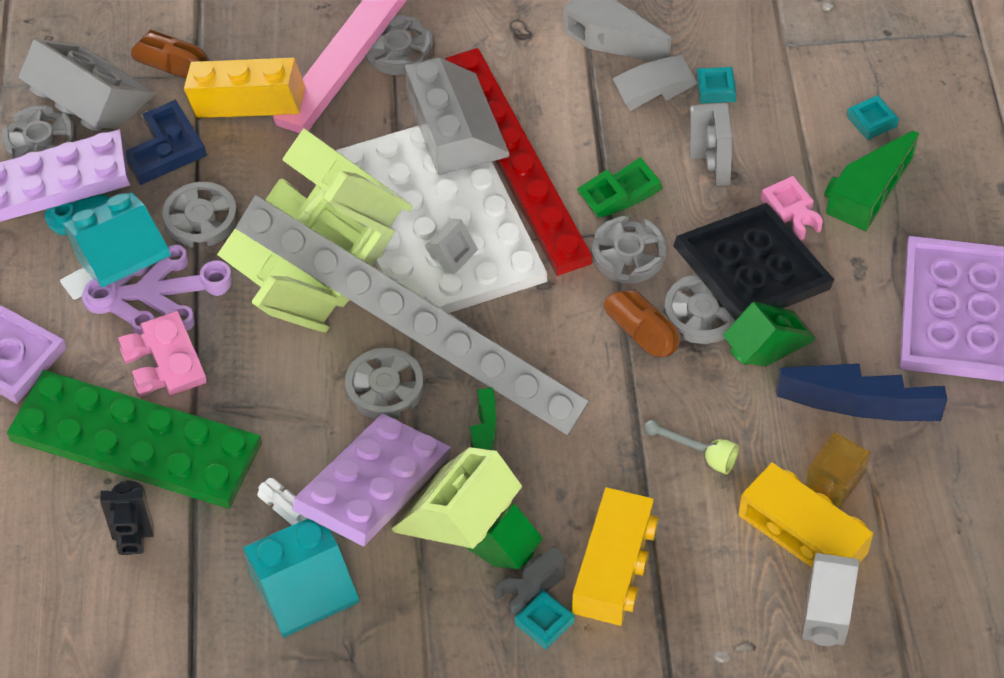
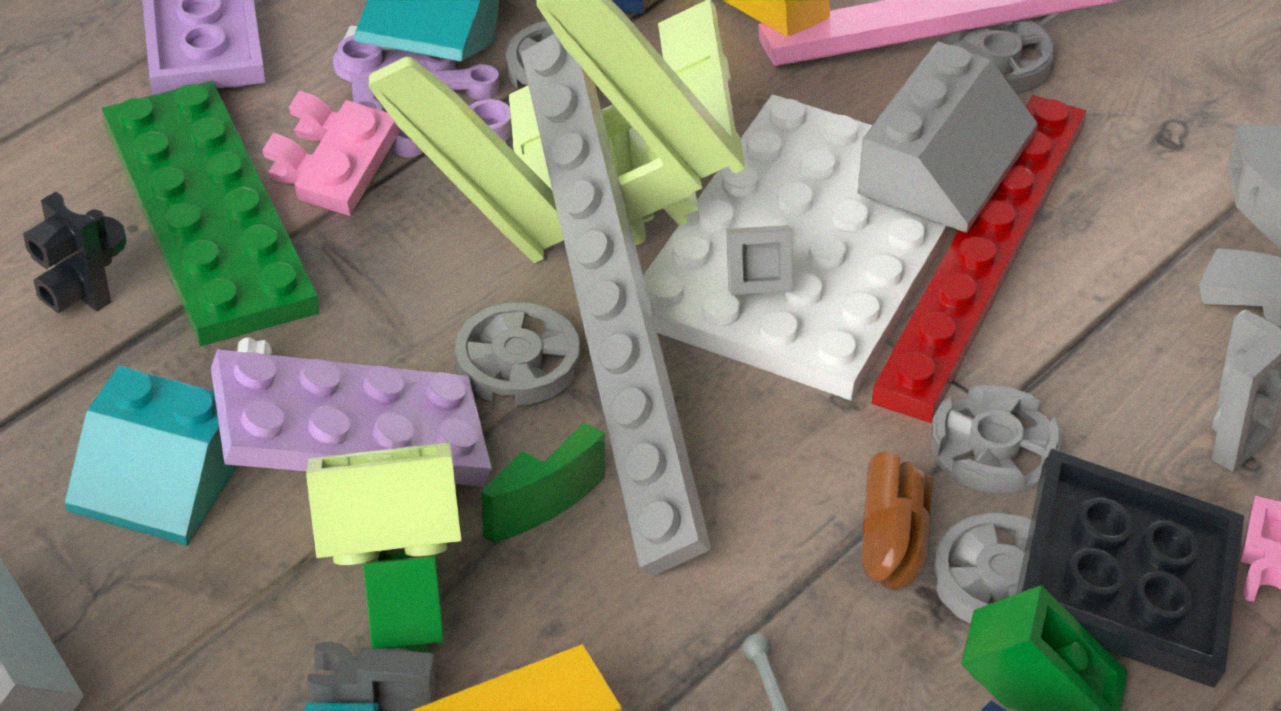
camera: 45 degrees right, 10 degrees down
green slope [577,157,663,218] -> none

